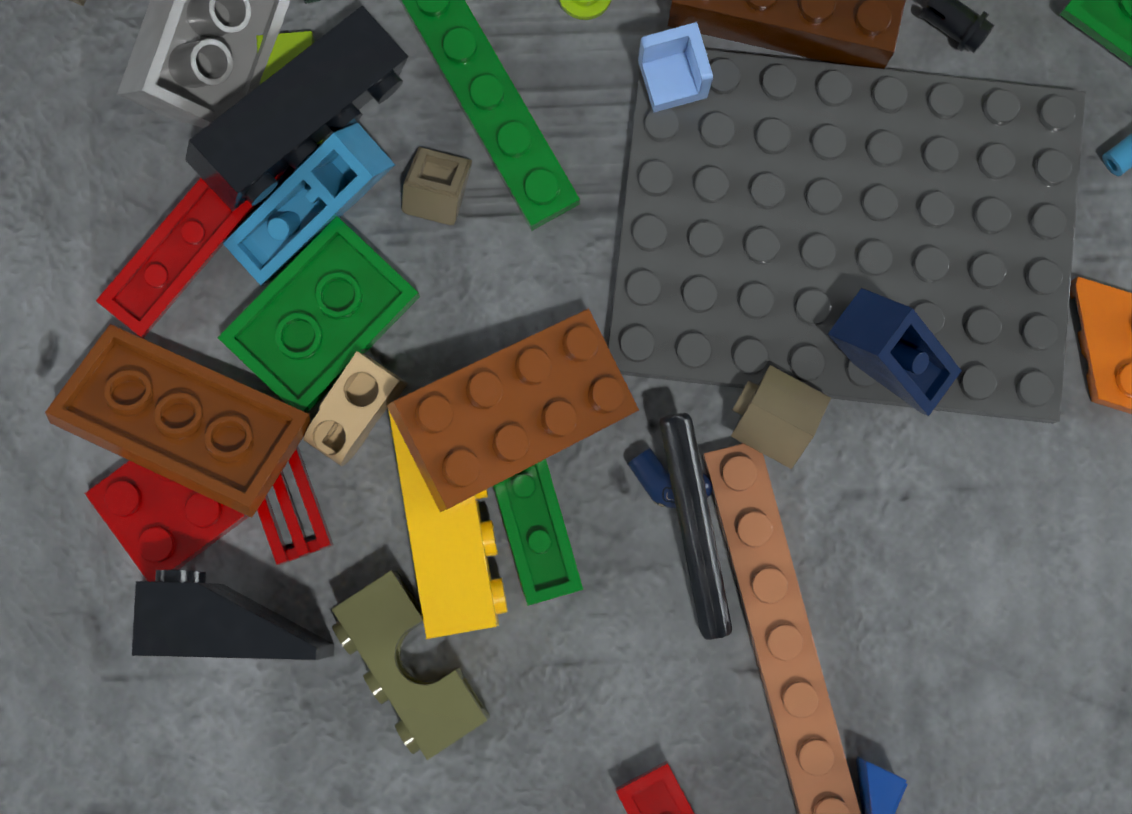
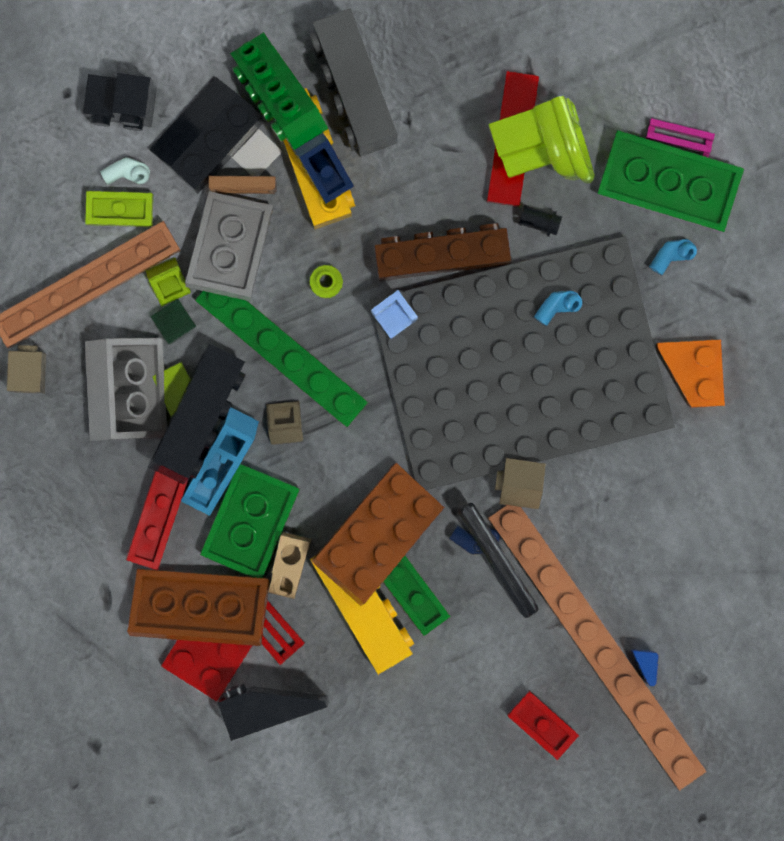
camera: 20 degrees left, 5 degrees up
olive arch [332,570,490,760] -> none
dark blue slope [828,288,962,416] -> none
none -> dark azure arm [534,290,583,326]

